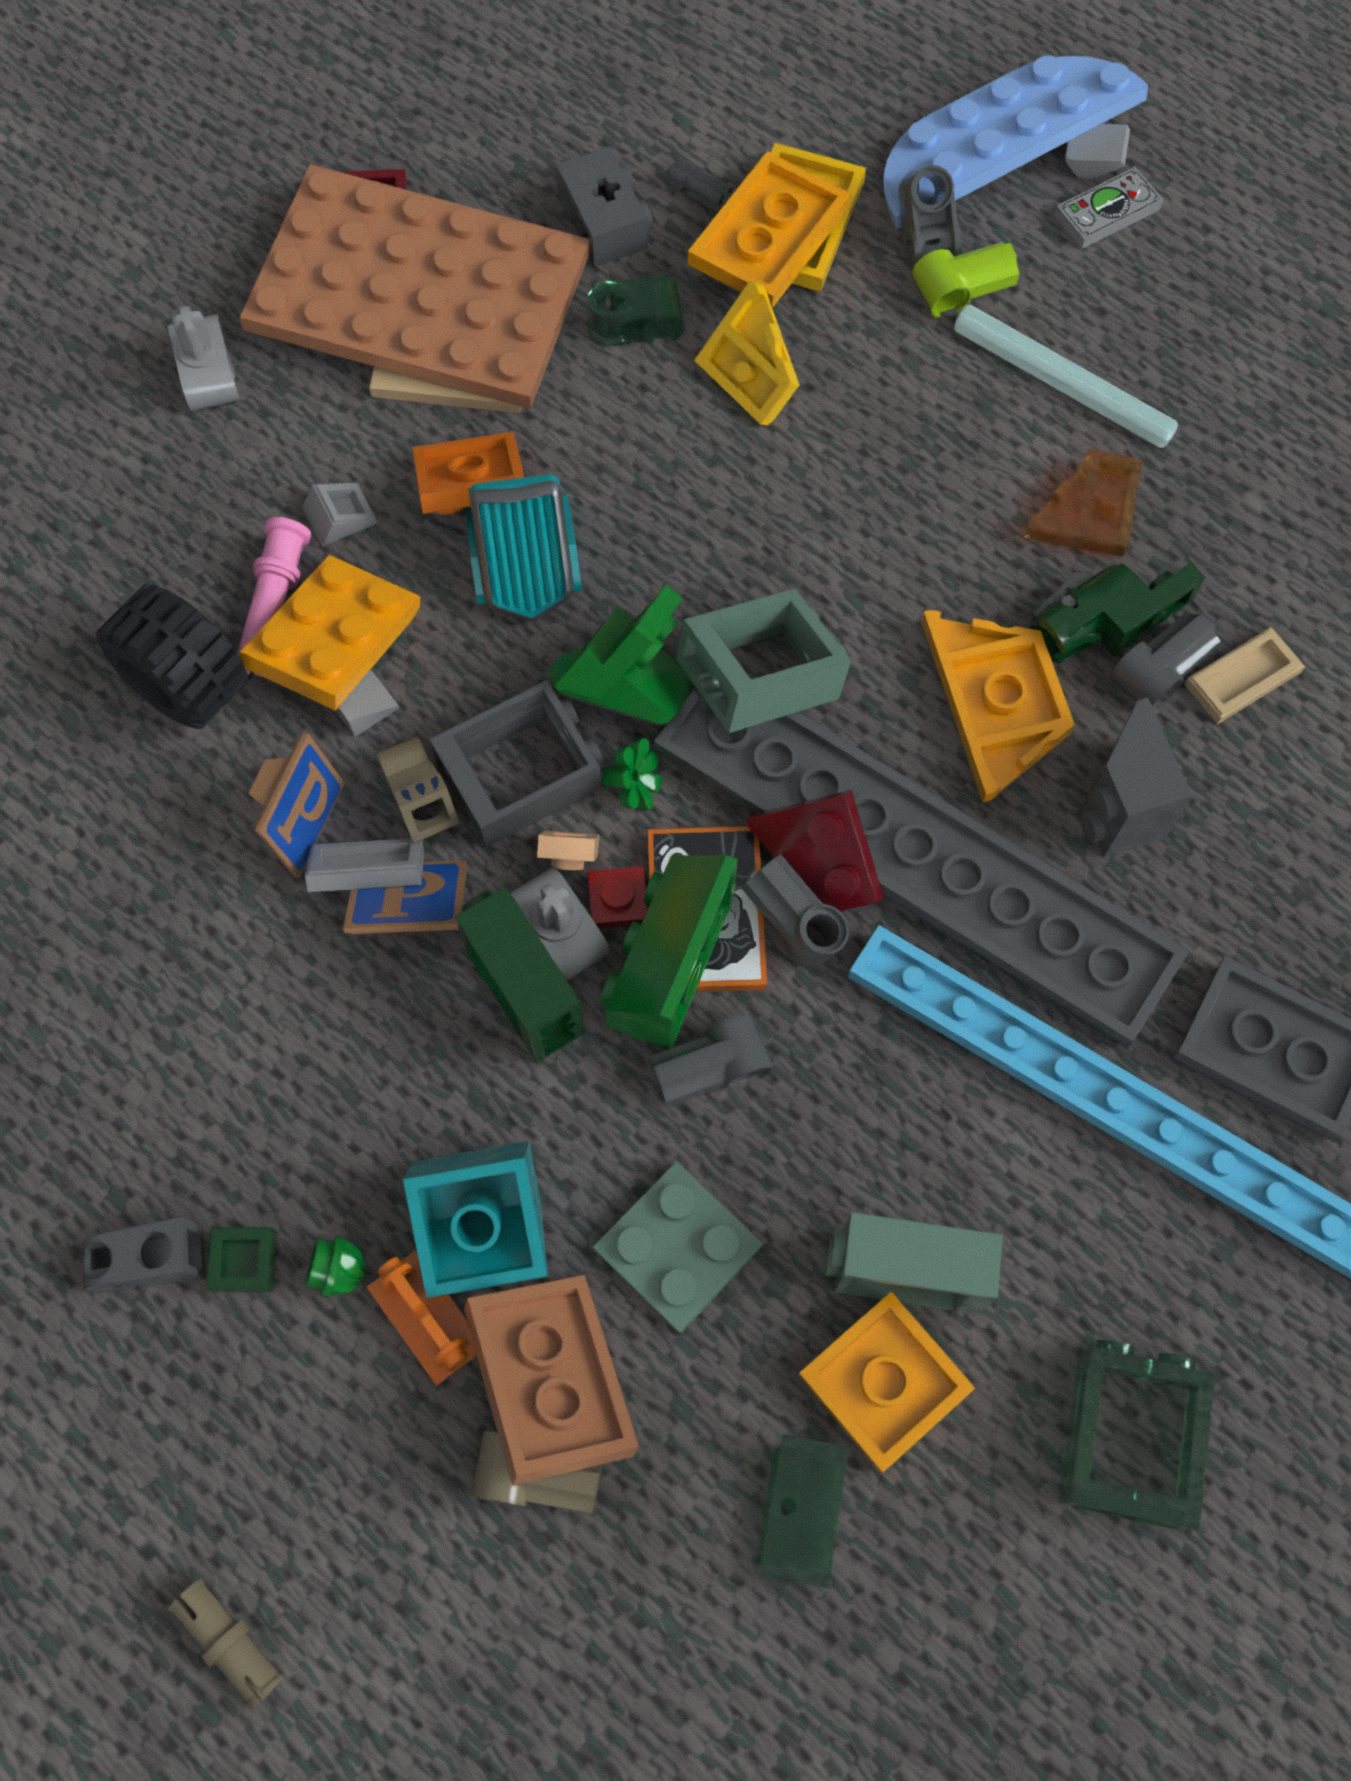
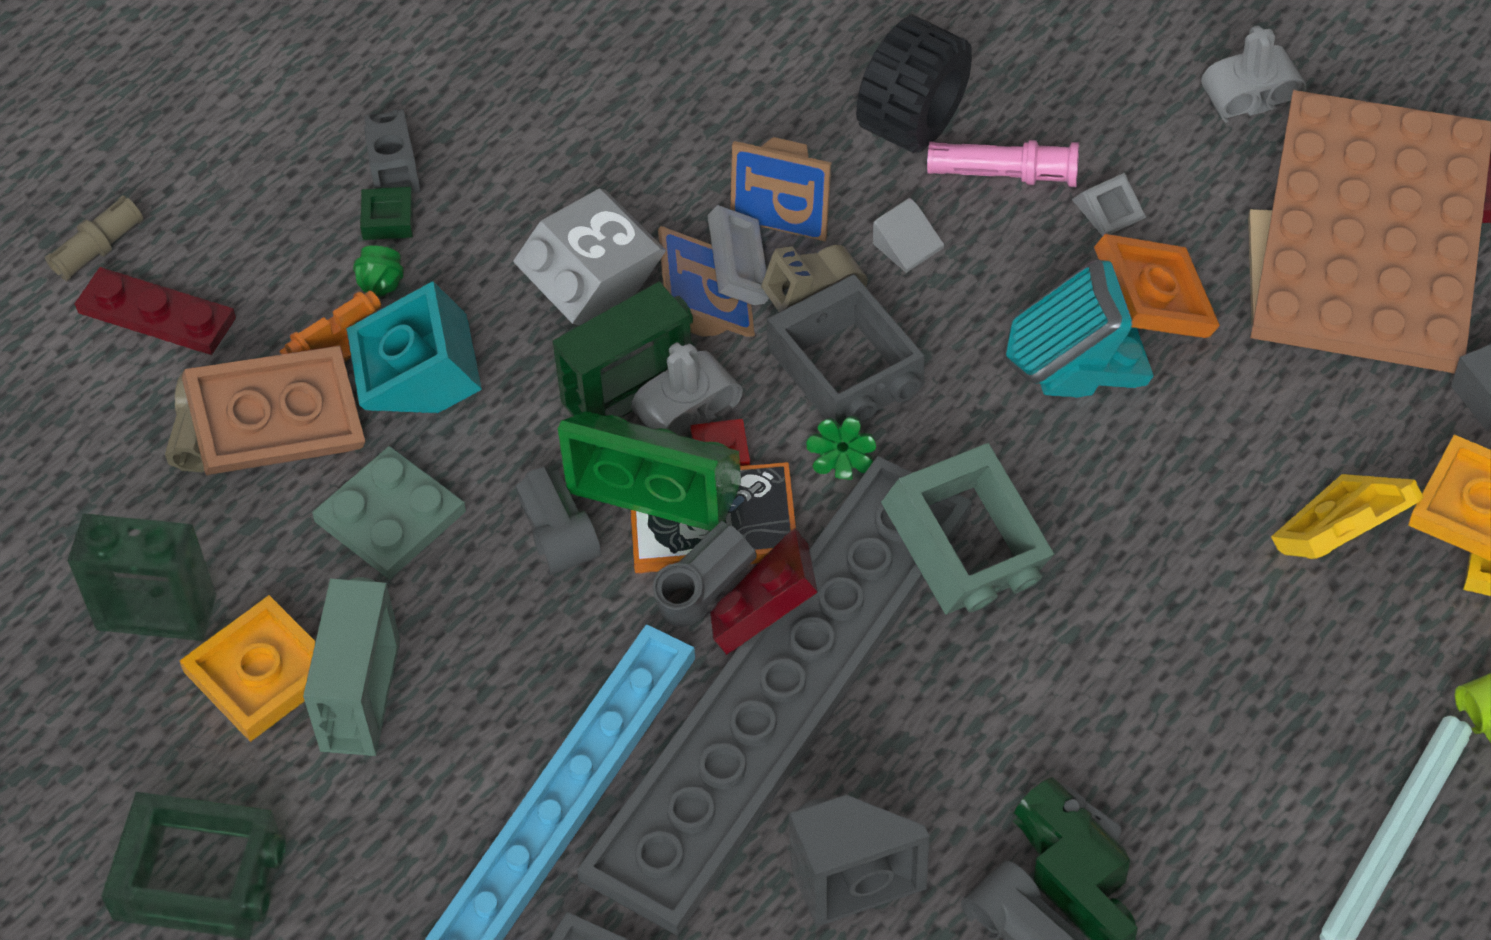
camera: 90 degrees right, 15 degrees down
light orange plate [240,555,420,711] -> none
light nougat plate [537,830,599,870] -> none
green piece [548,584,694,725] -> none
clear green piece [588,275,685,346] -> none
light orange wing [921,610,1075,803] -> none
clear orange wing [1024,449,1143,557] -> none
none -> dark red plate [74,267,236,355]
none -> light grey slope [513,188,667,325]

